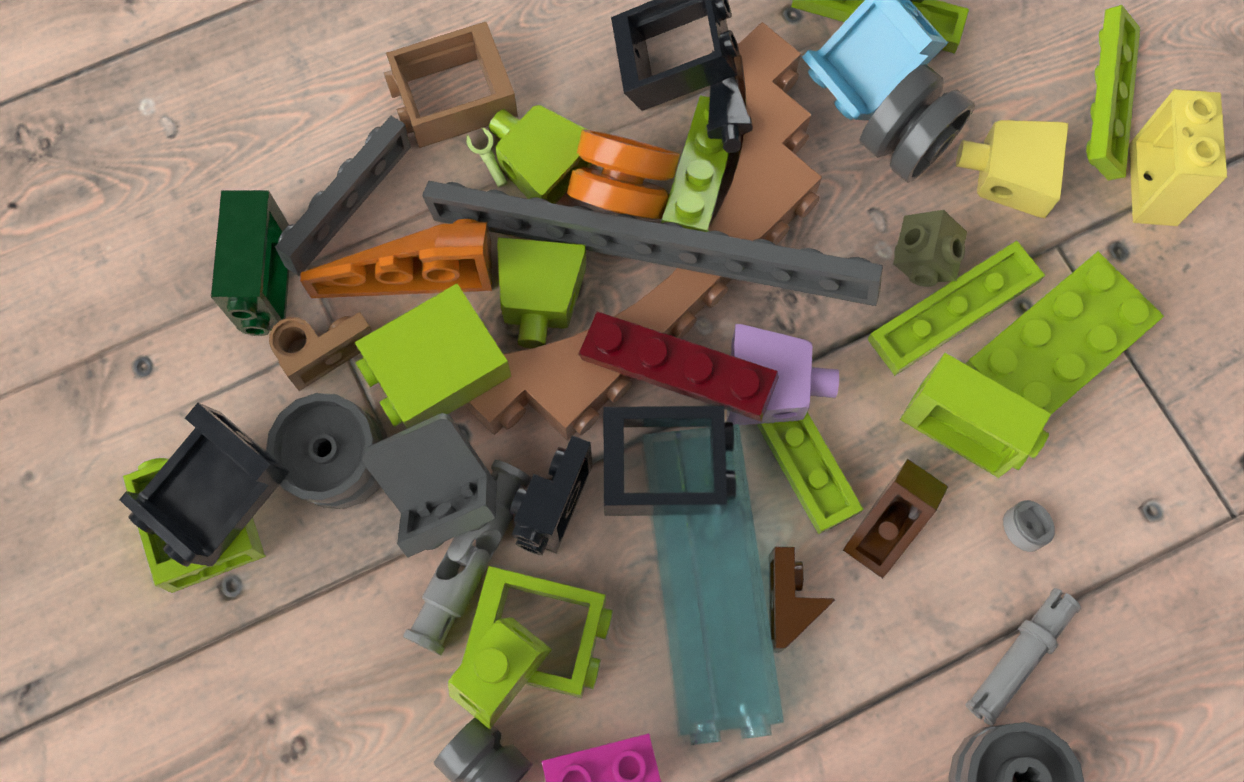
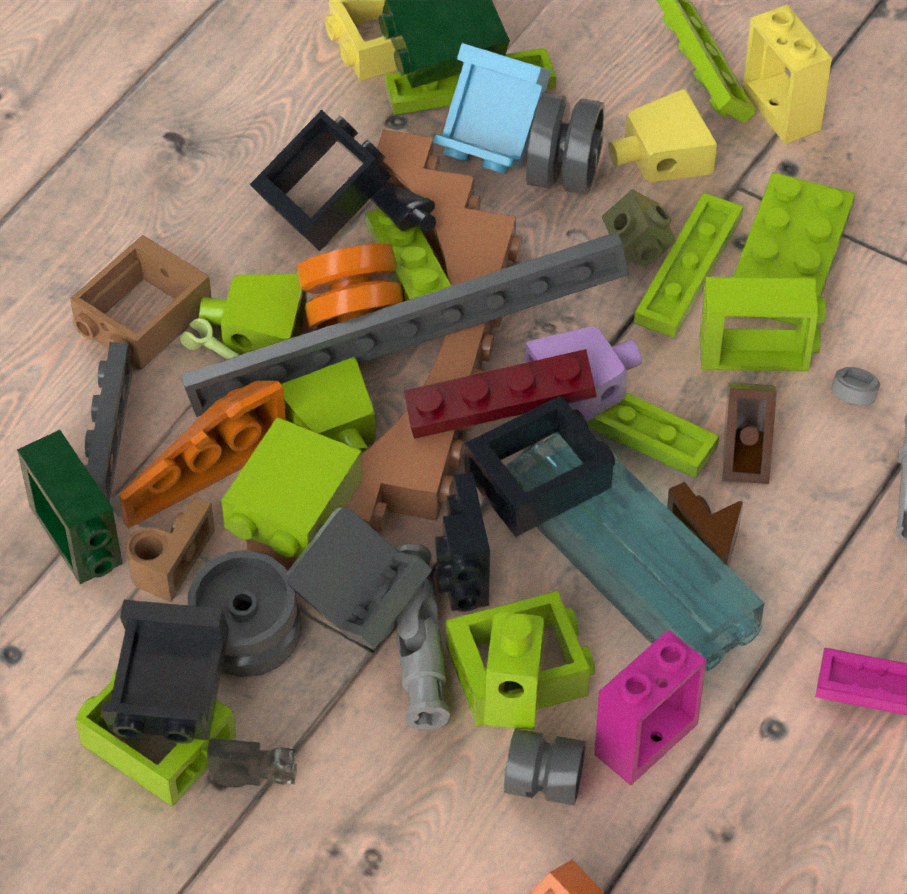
camera: 30 degrees left, 20 degrees down
none -> clear smoke plate [207,738,297,787]

